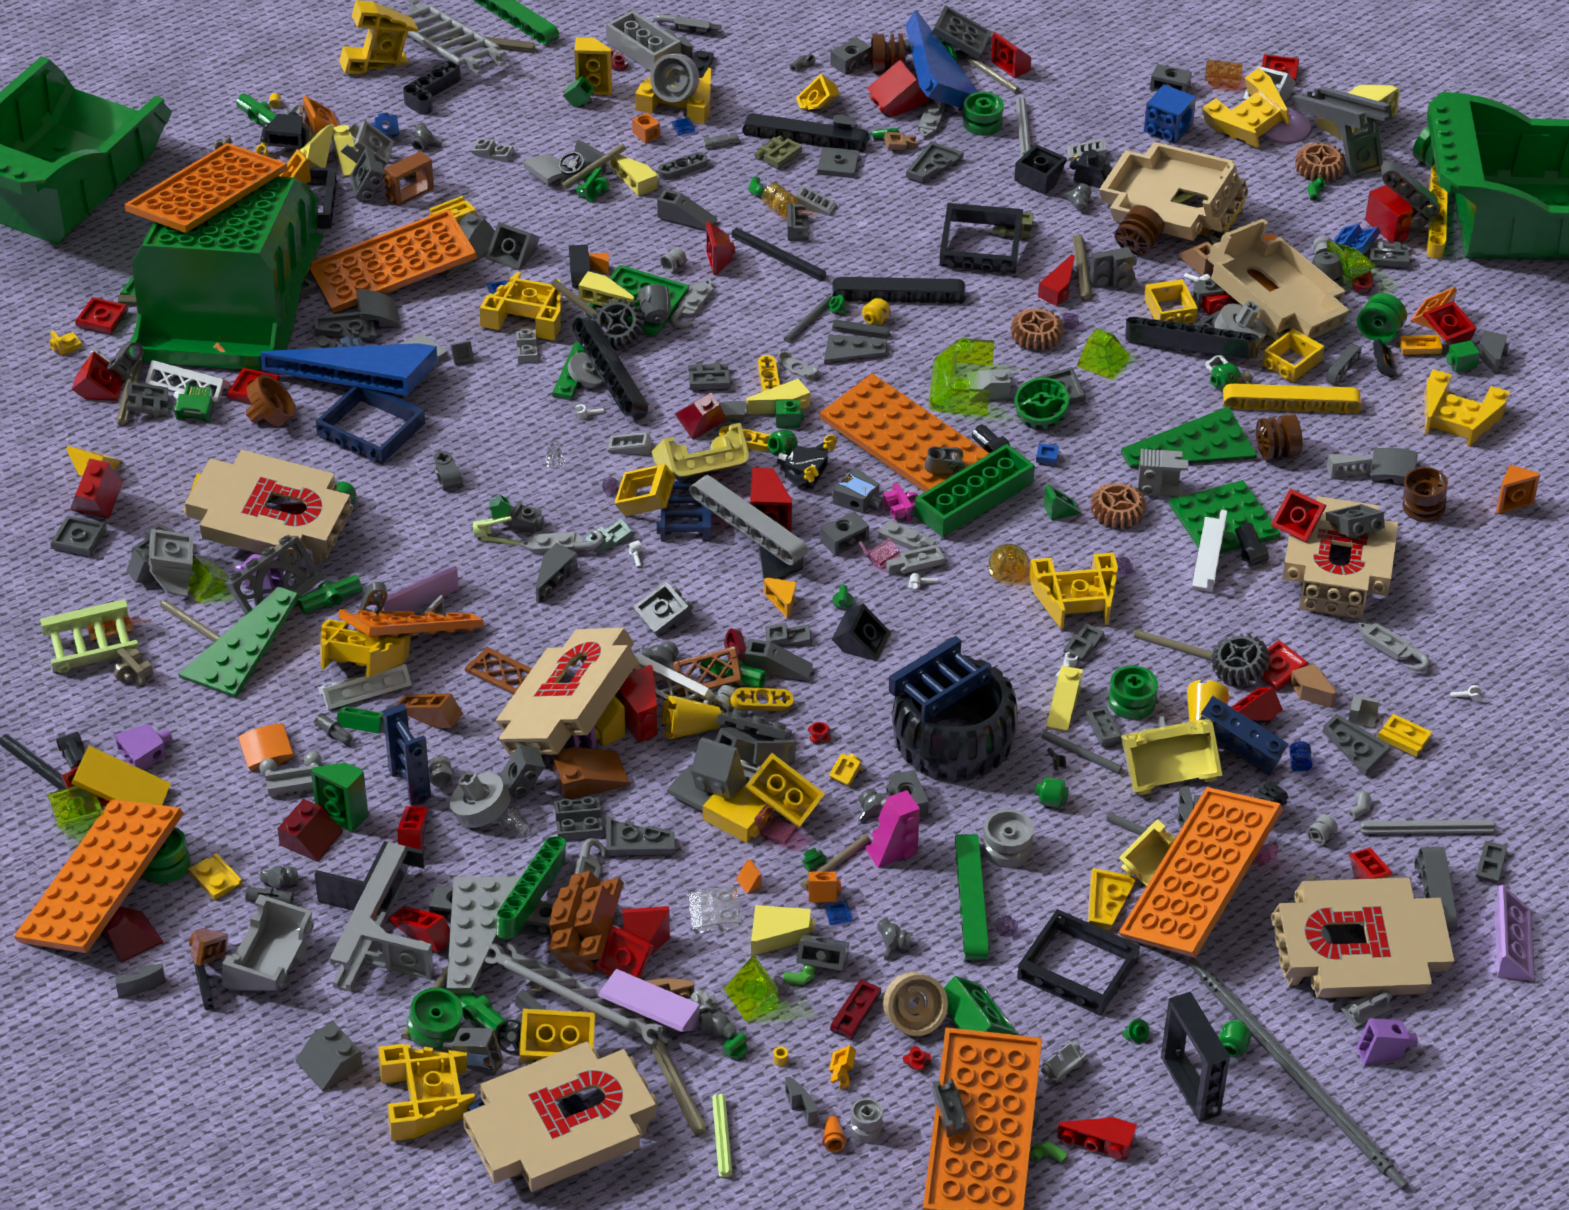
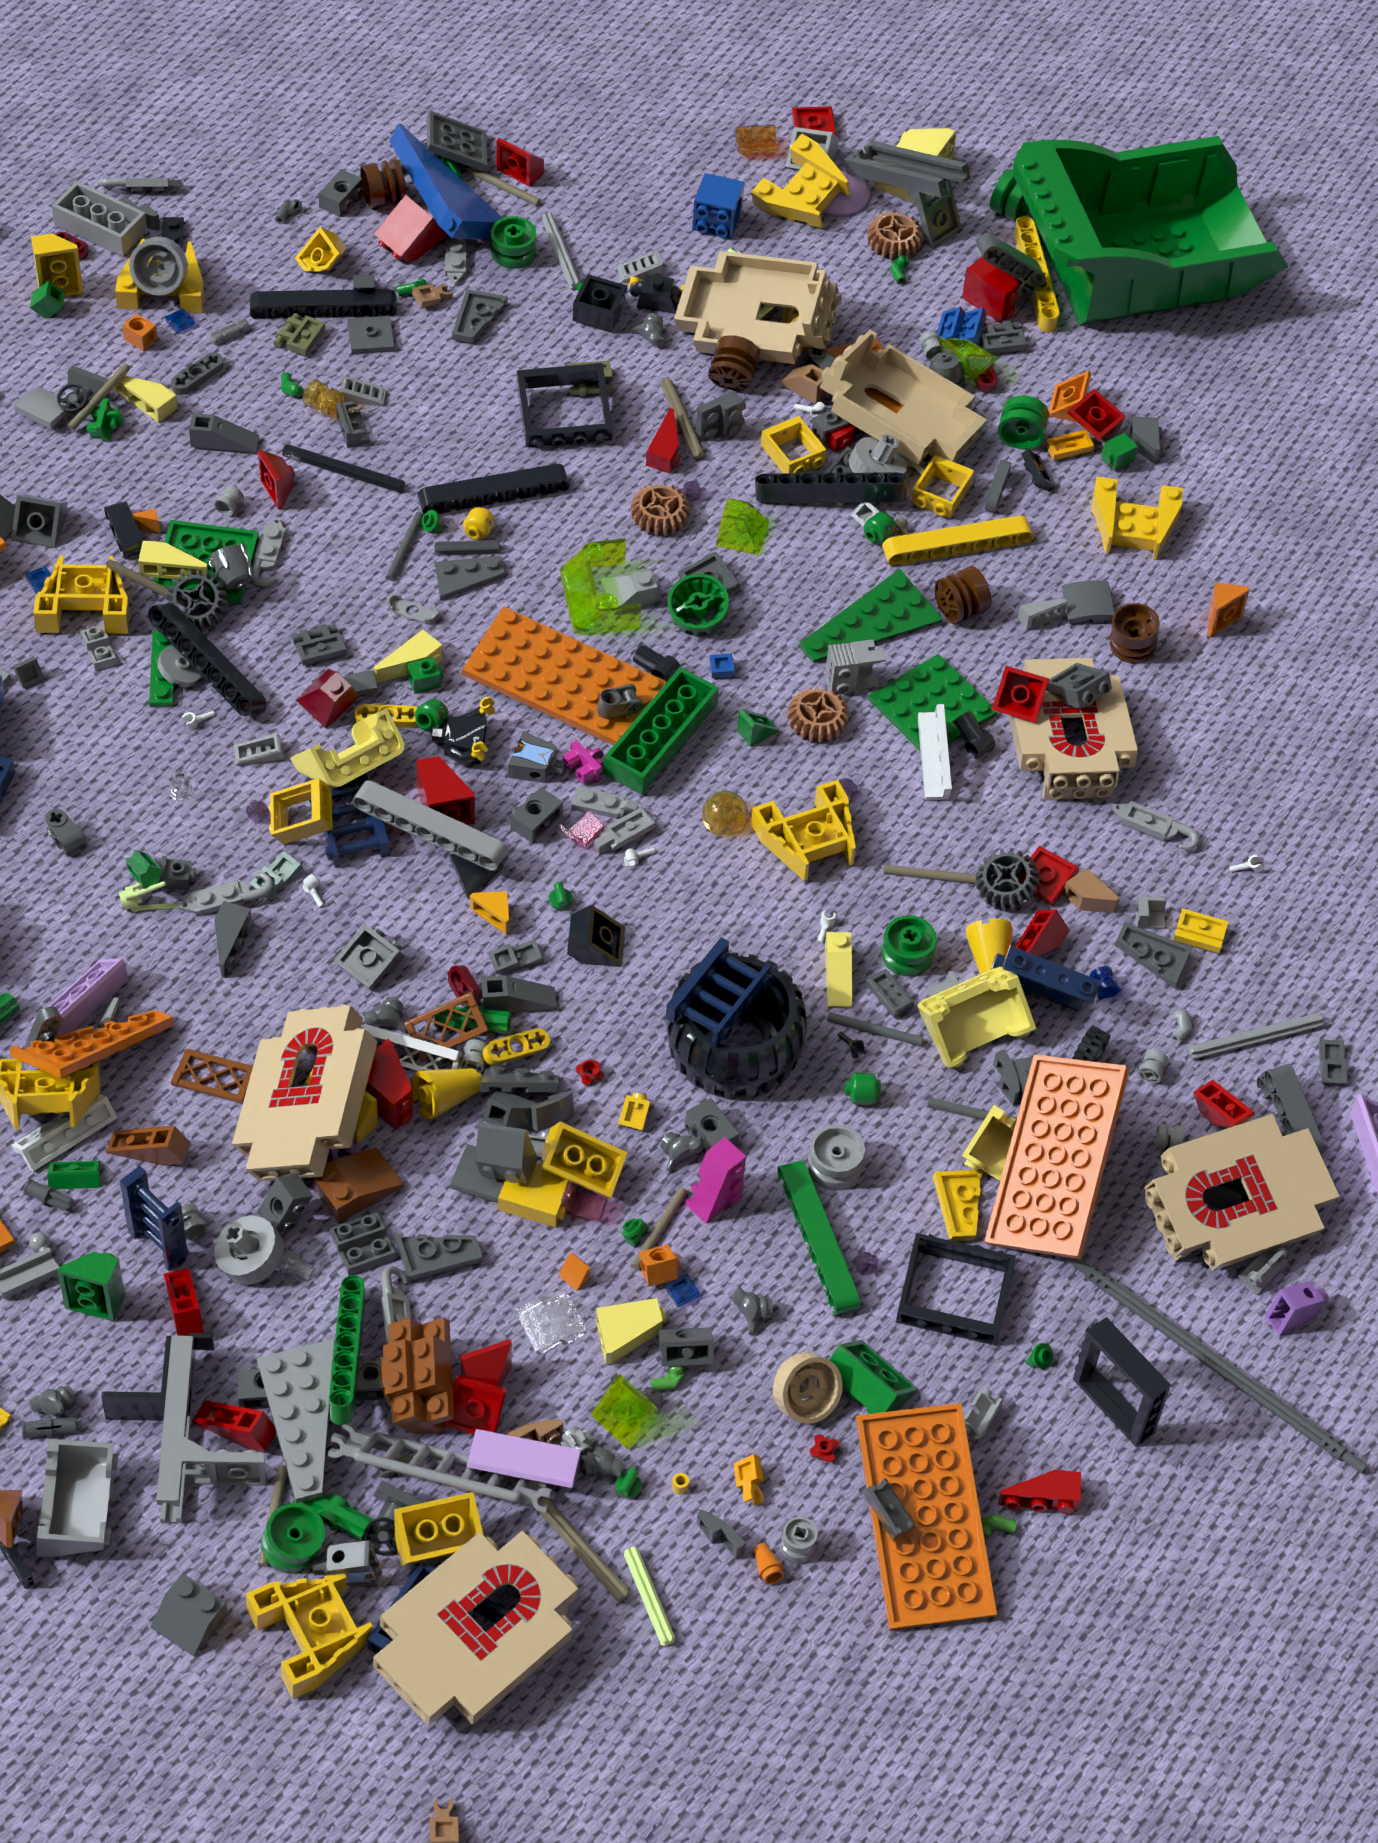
camera: 20 degrees left, 10 degrees up
dark red slope [277,799,343,862] -> none
yellow beam [758,355,780,392] -> none
dark red plate [830,979,881,1040] -> none
dark grey slope [1063,623,1104,661] -> none
dark grey brick [1150,64,1192,93] -> none
green head [1218,1020,1252,1057] -> none

